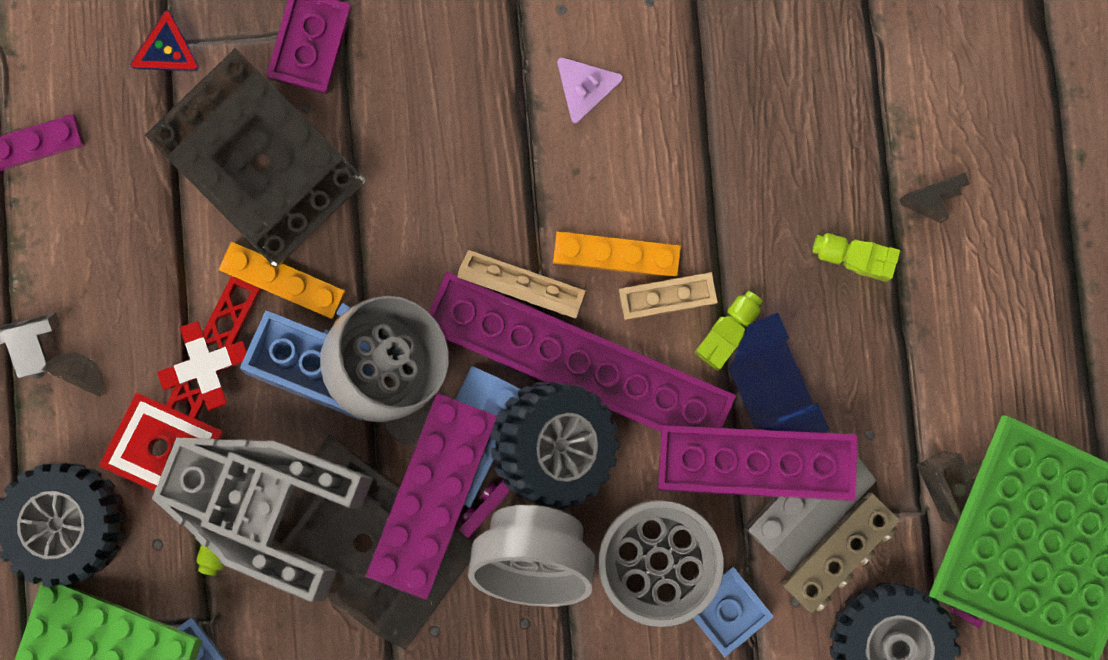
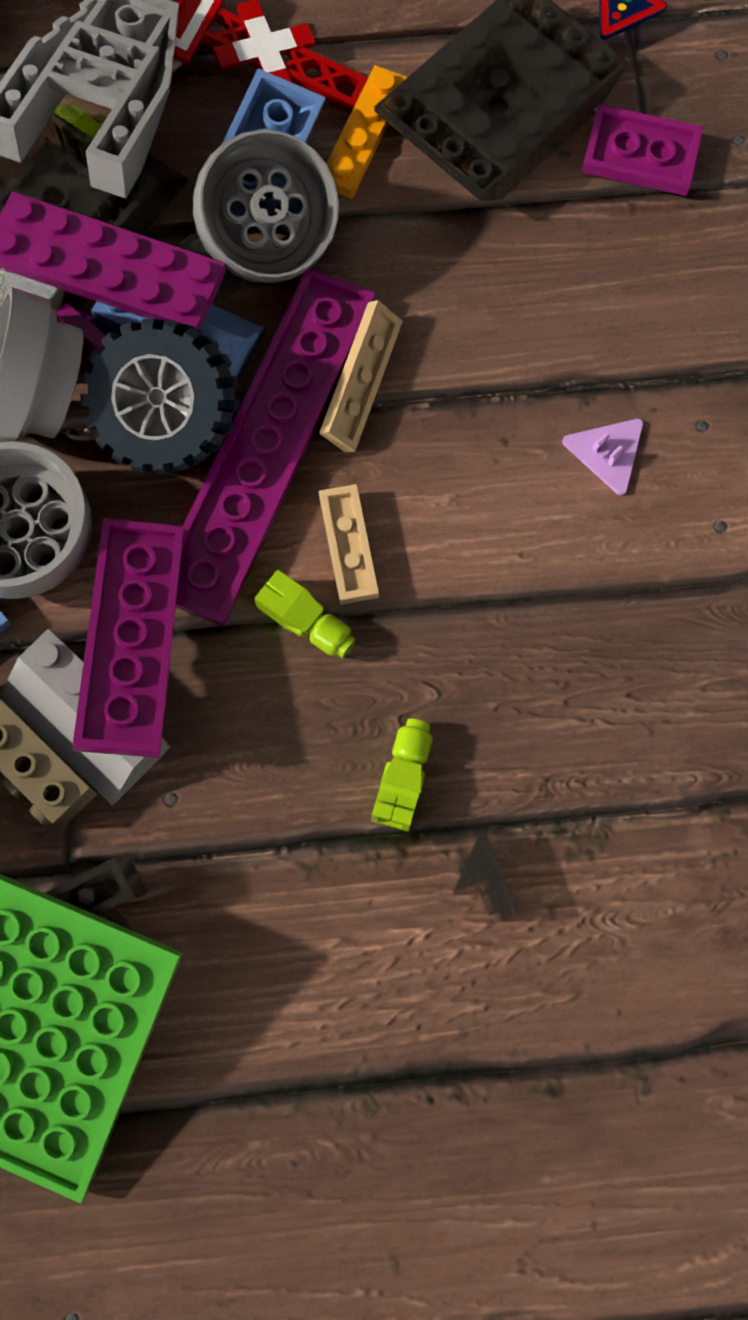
camera: 80 degrees right, 10 degrees down
light orange plate [553,232,681,278] -> none
clear blue piece [728,312,830,433] -> none

